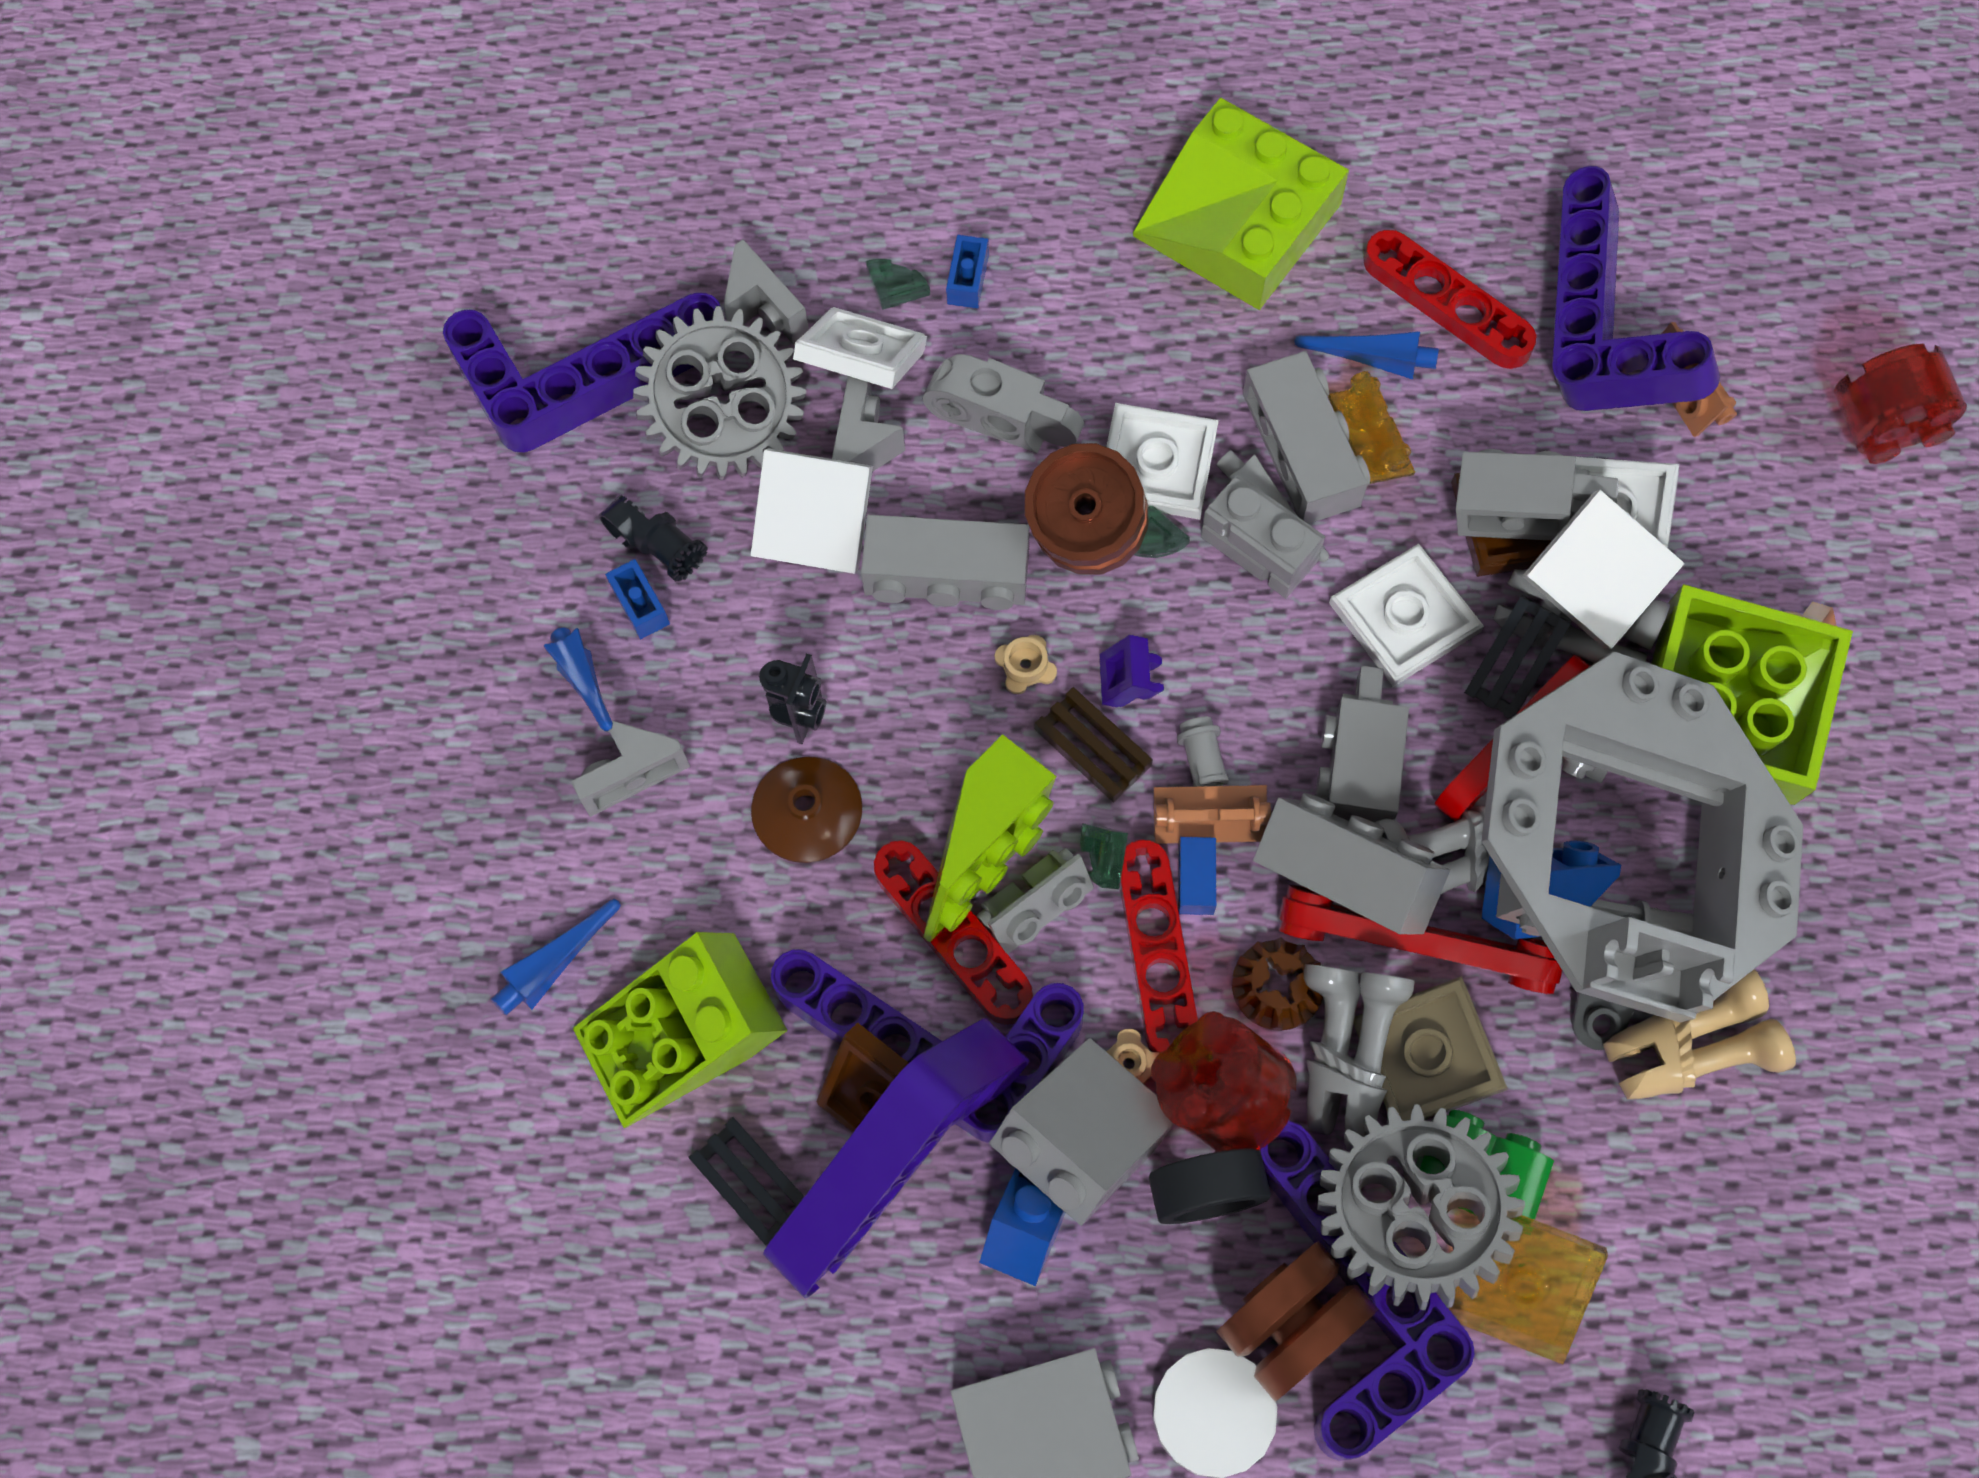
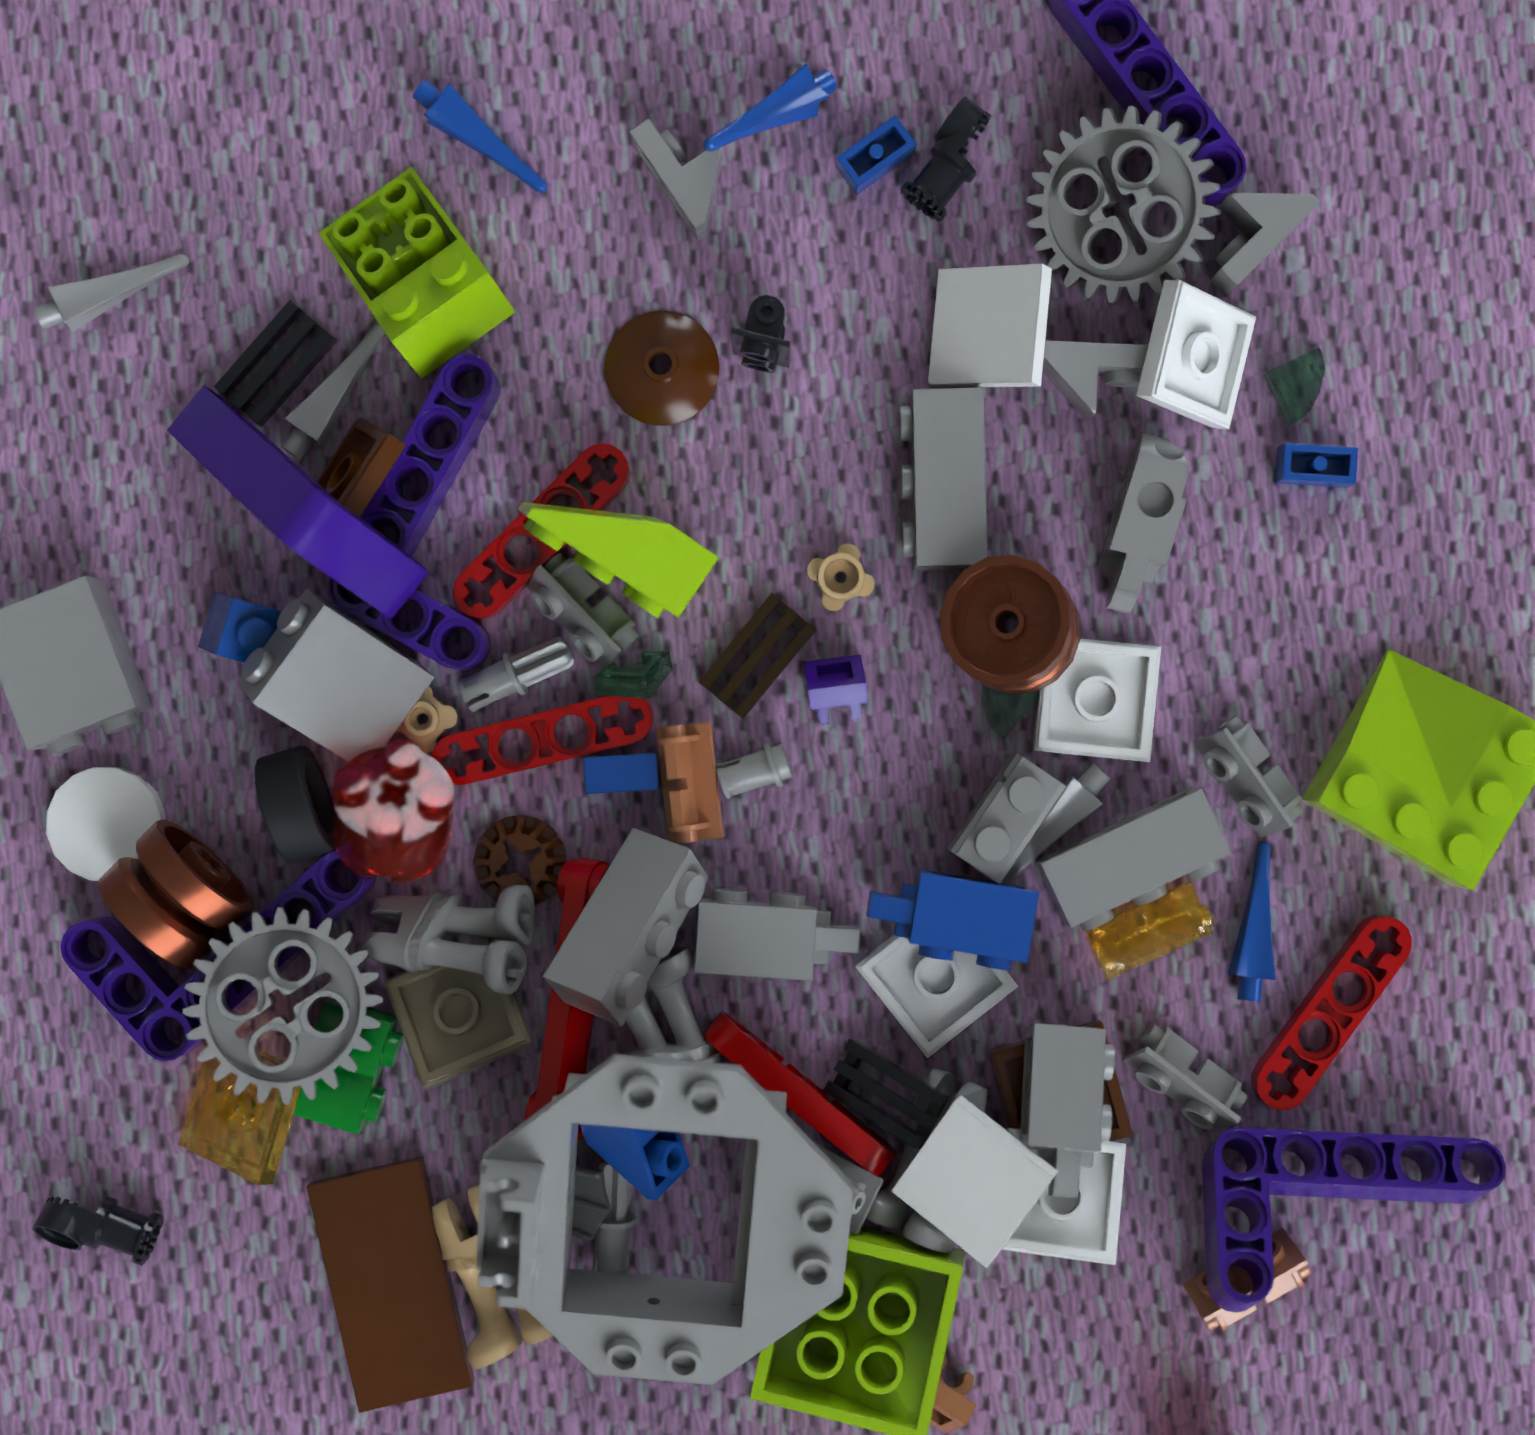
camera: 85 degrees right, 20 degrees up
none -> light grey piece [33,254,189,332]
none -> light grey piece [281,323,385,460]
none -> reddish brown tile [307,1156,475,1413]
none -> light grey axle [457,637,574,712]
none -> blue hinge [866,869,1039,970]
none -> light grey hinge [1122,1024,1247,1131]
none -> light grey hinge [1194,715,1304,838]

